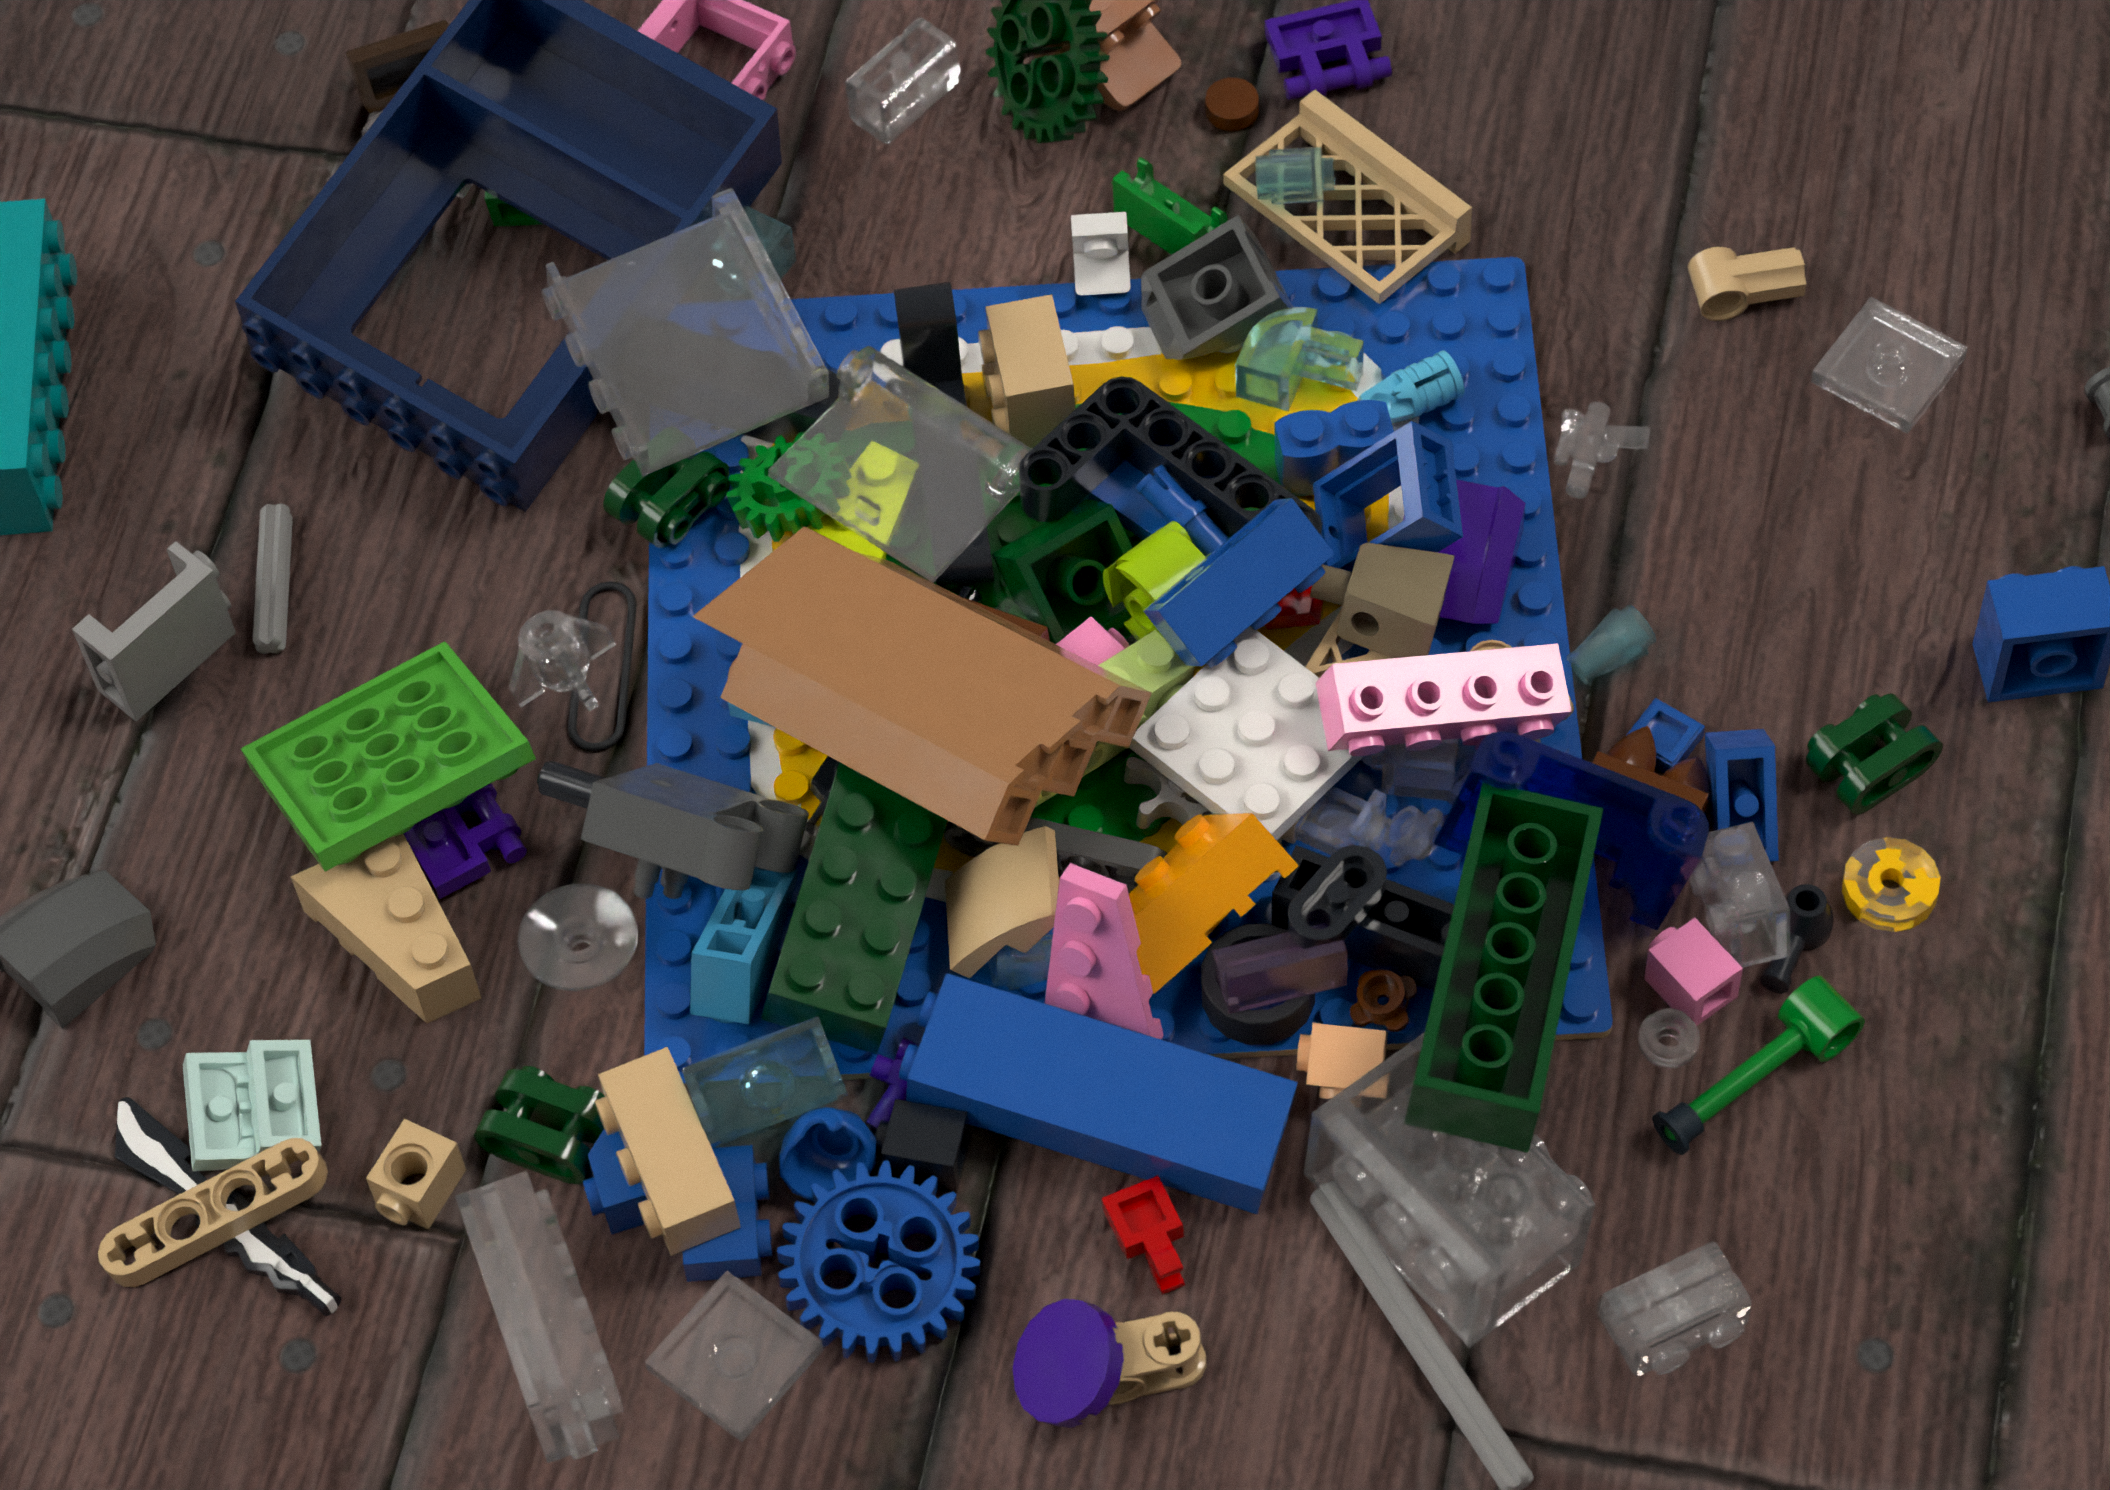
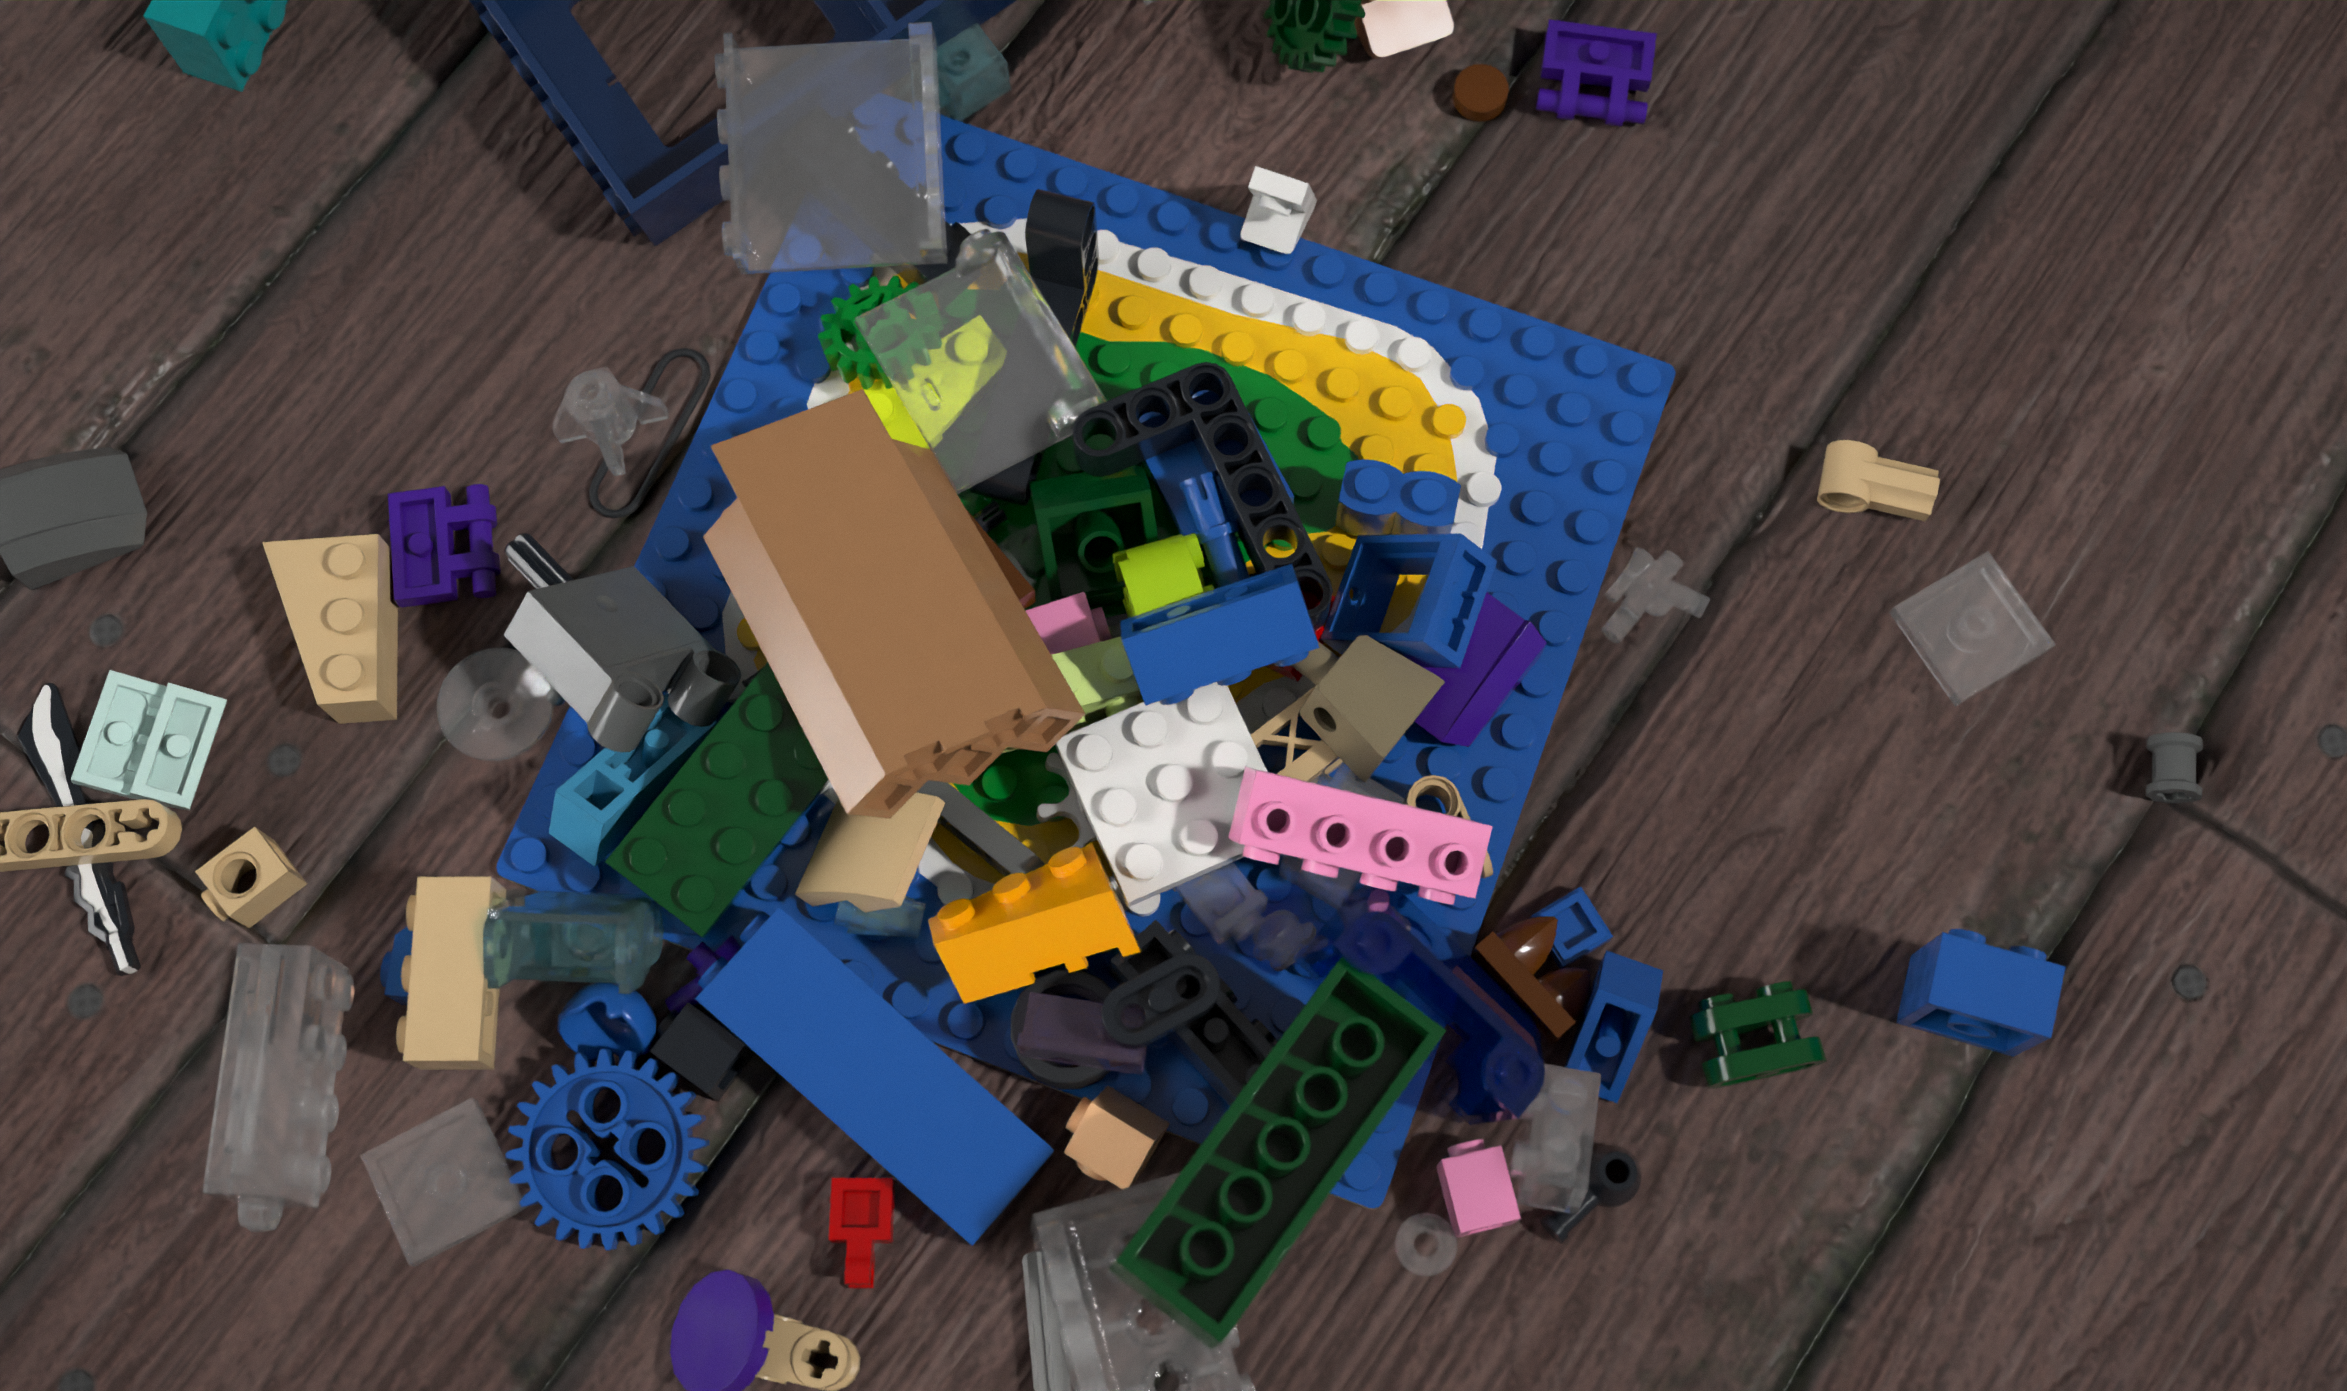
camera: 20 degrees right, 15 degrees up
light grey panel [72,541,236,722] -> none
bright green piece [240,641,536,872] -> none
light grey axle [253,503,293,654] -> none
dark green brick [473,1066,604,1184] -> none
dark green brick [603,428,730,548] -> none
blue brick [682,1145,772,1282] -> none
tan brick [978,295,1075,462] -> none
bright pink wing [1045,863,1164,1040] -> none
green hinge [1112,157,1227,255] -> none
dark grey slope [1141,215,1296,360] -> none
tan fence [1223,90,1472,304] -> none
clear light blue brick [1235,307,1364,411] -> none
clear light blue brick [1256,147,1335,205] -> none
reddish brown plate [1350,970,1417,1032] -> none
medium azure hinge [1357,350,1465,424] -> none
clear light blue cone [1567,604,1656,684] -> none
green piece [1652,976,1865,1155] -> none
clear piece [1841,837,1940,932] -> none

